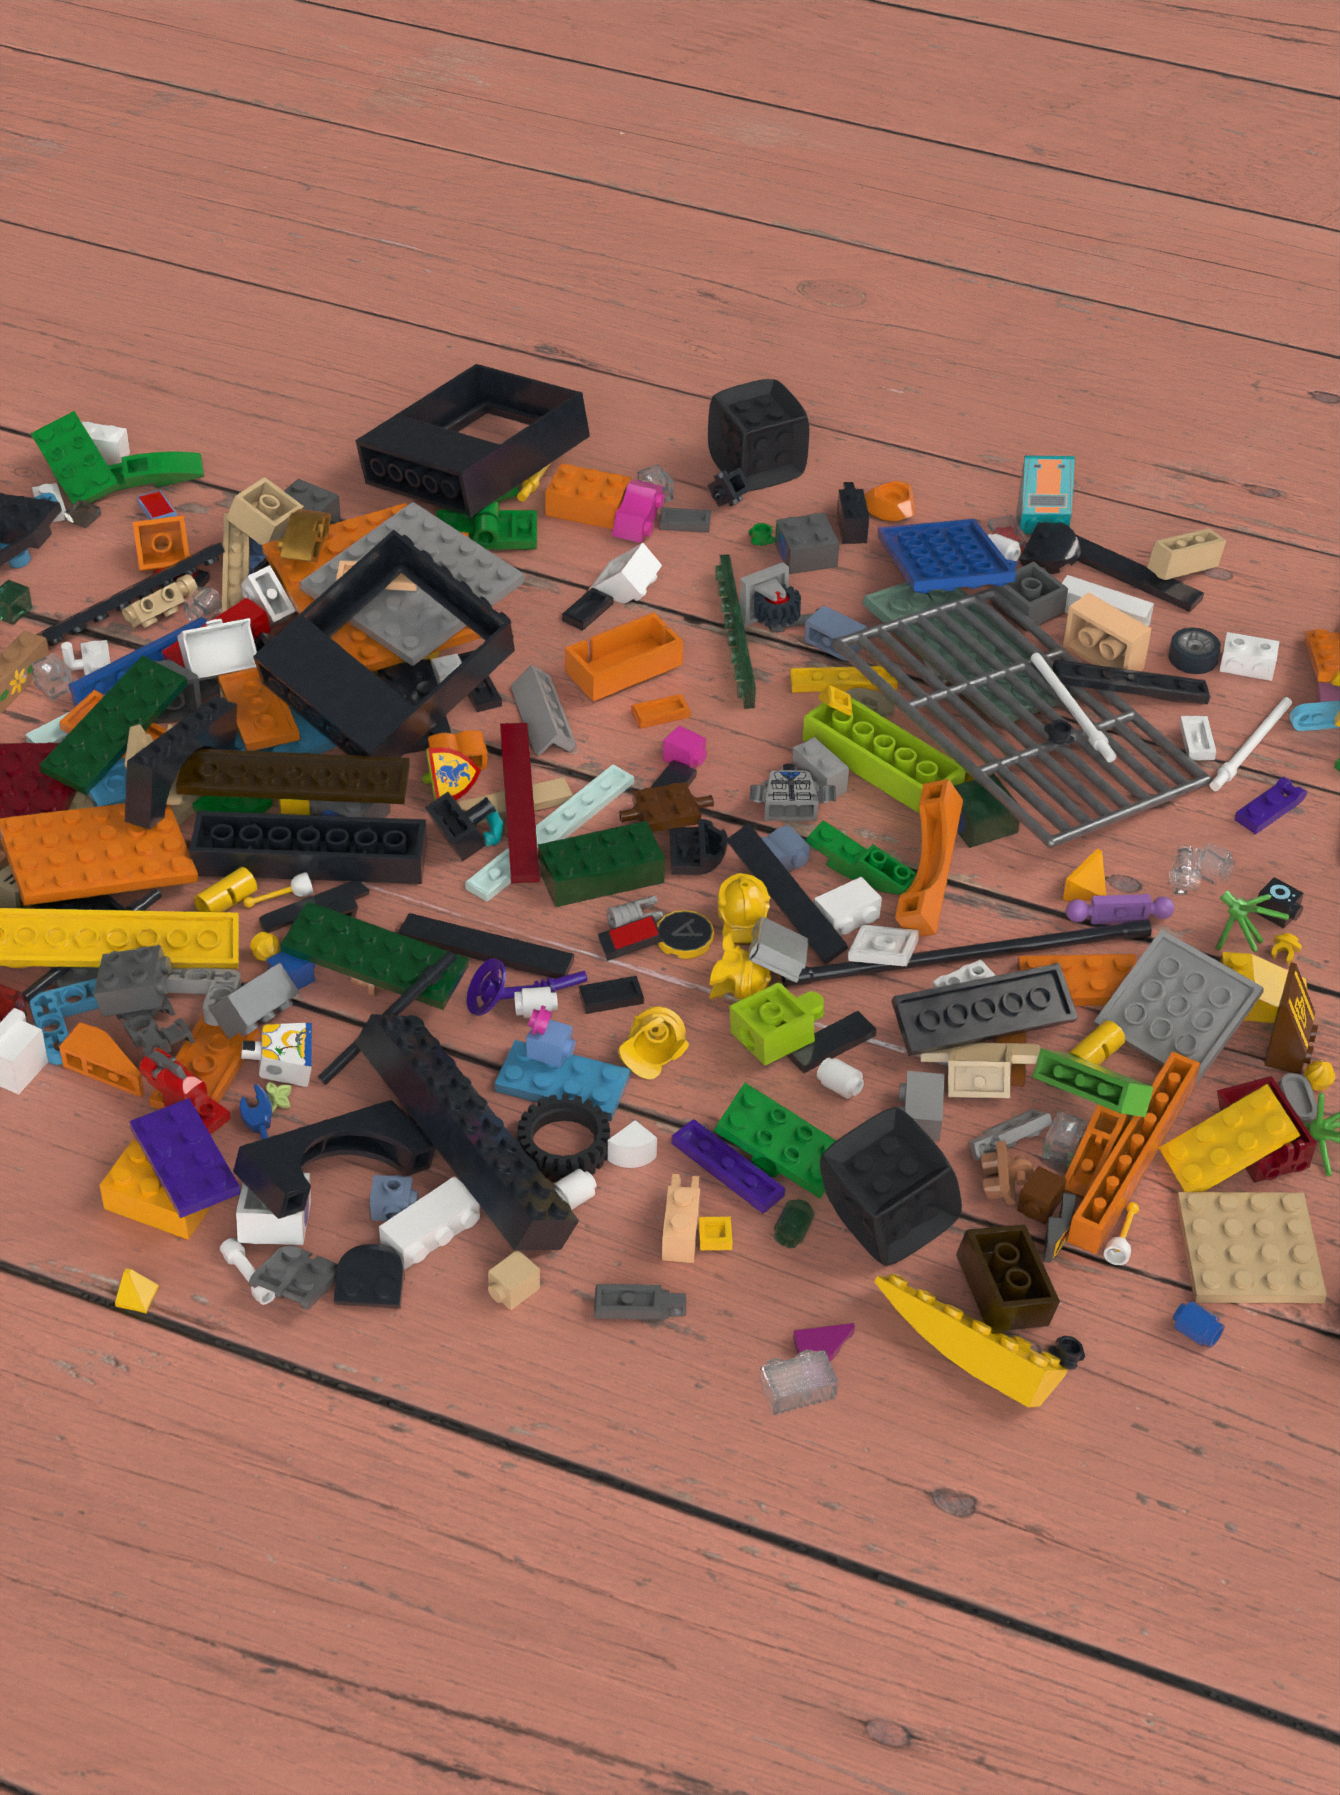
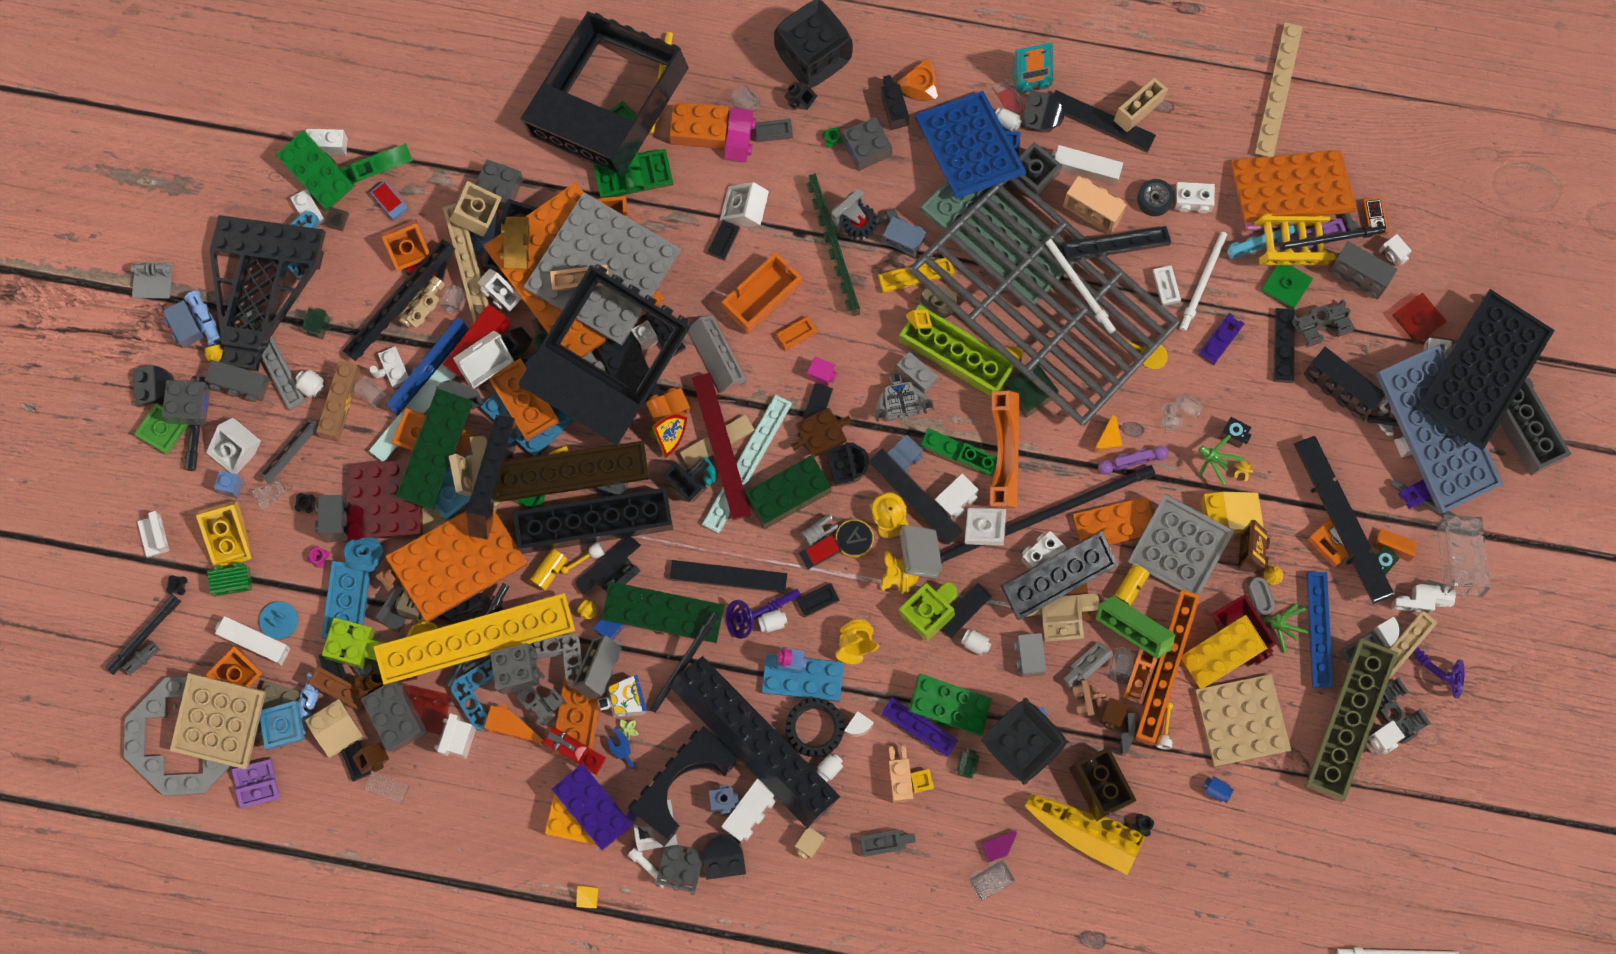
camera: 10 degrees left, 30 degrees up
black plate [1044,720,1074,745] -> none
none -> yellow piece [1125,339,1168,370]

